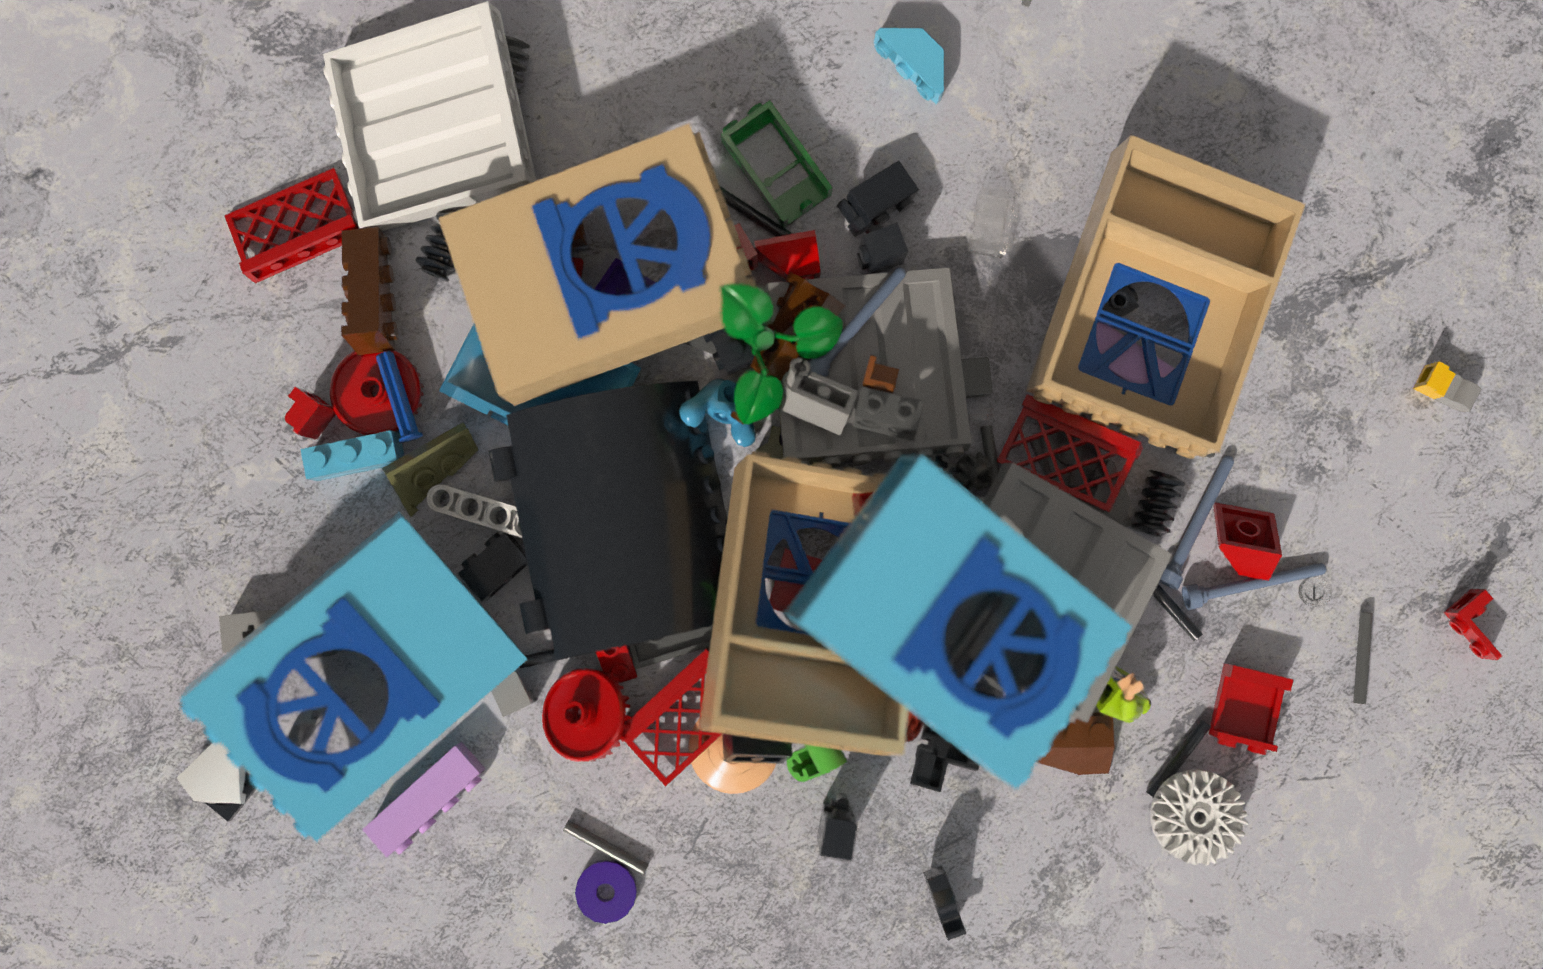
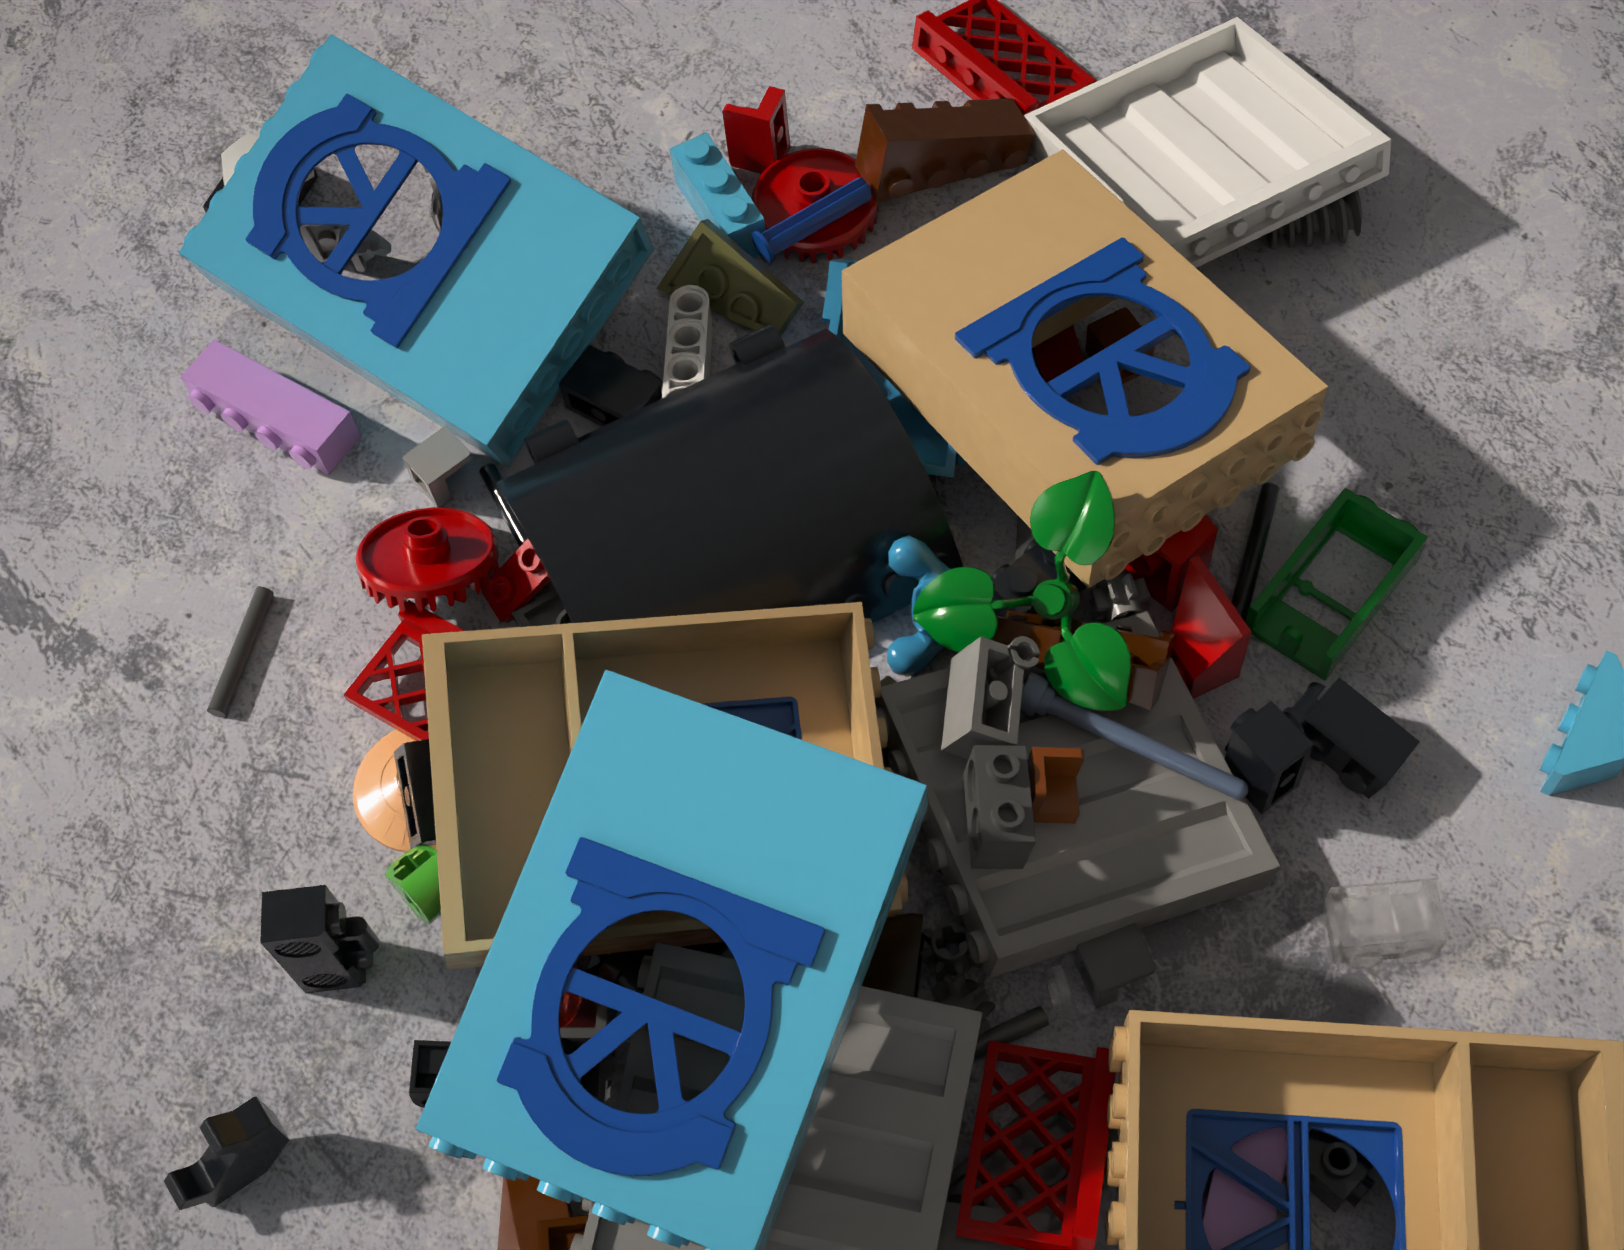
camera: 80 degrees right, 25 degrees down
dark purple tile [575,860,637,924] -> none

